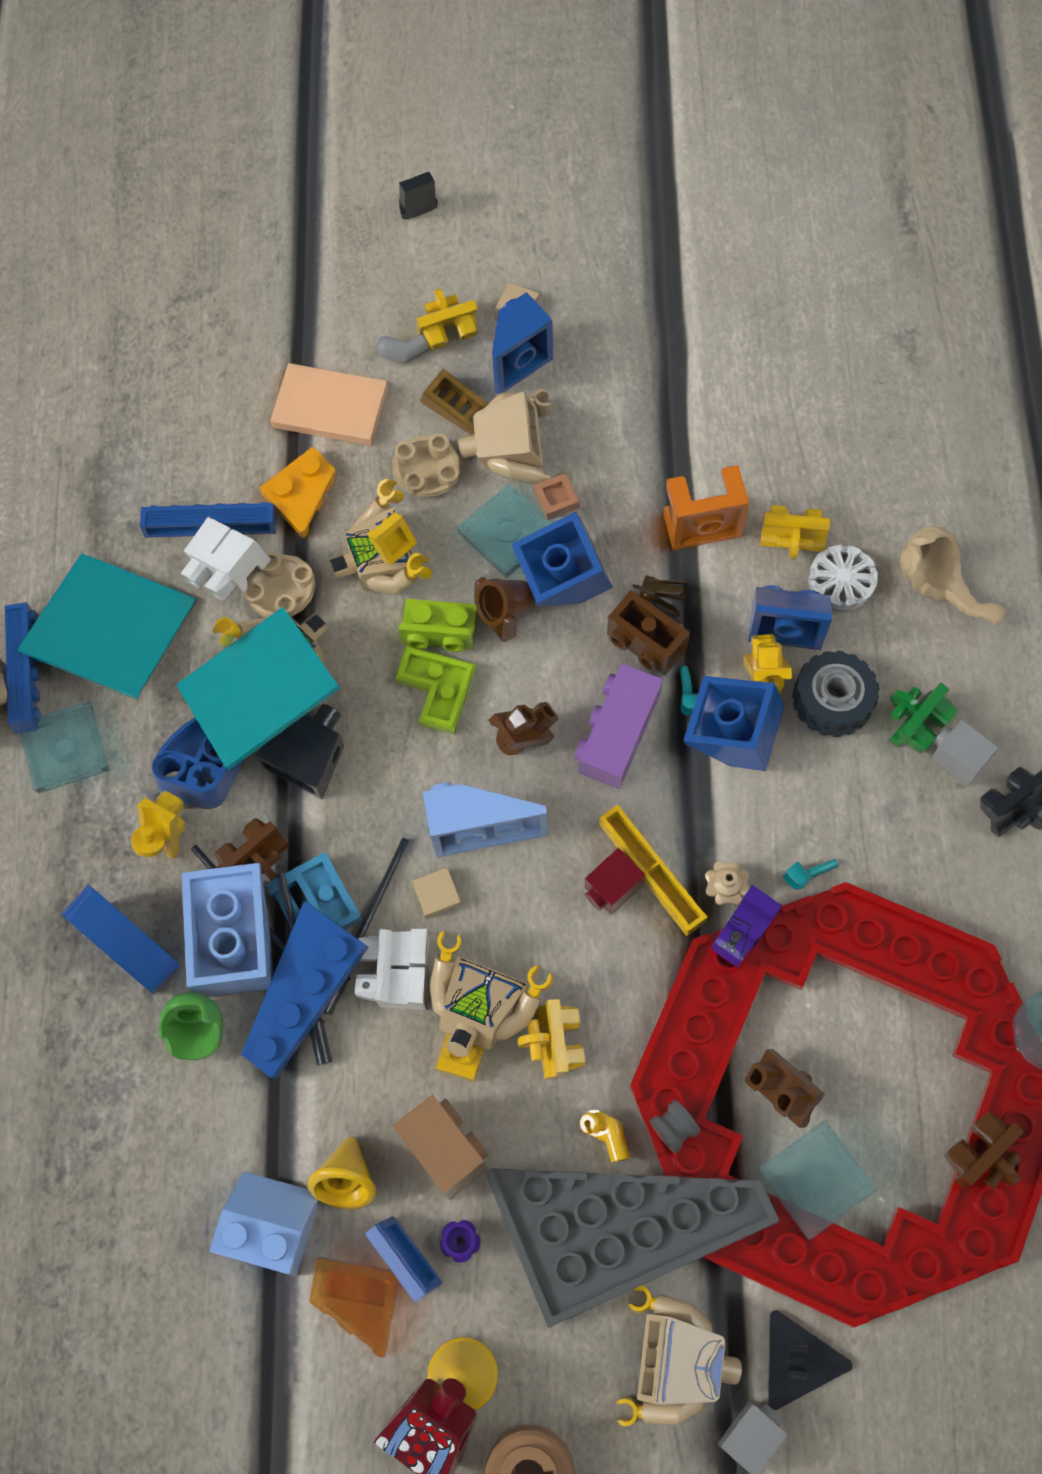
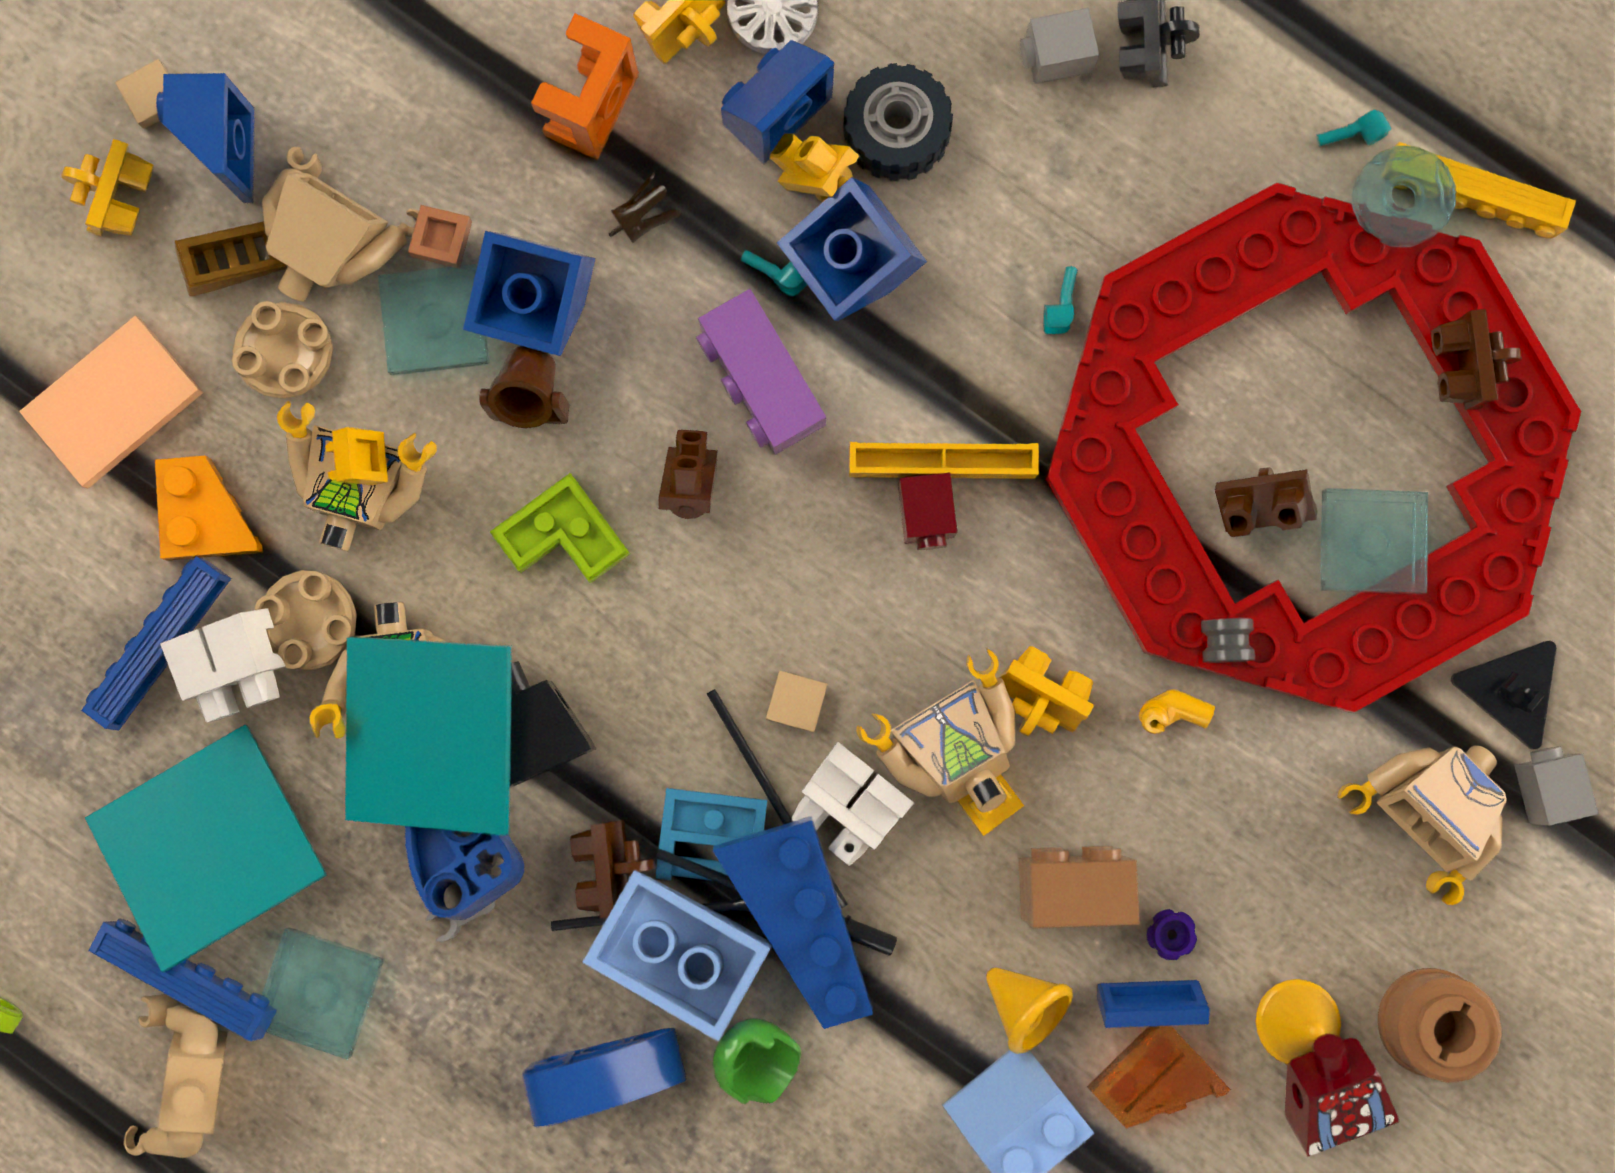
camera: 60 degrees left, 15 degrees up
yellow hips [131,791,185,859] -> none
light grey arm [376,334,429,364] -> none
lime bracket [398,599,478,652] -> none
light blue slope [422,783,548,857] -> none
dark grey wing [484,1168,780,1328] -> none
reddish brown brick [607,590,690,676] -> none
tan plant [705,862,749,905] -> none
dark purple leg [711,885,782,968] -> none
green hips [889,682,958,754] -> none

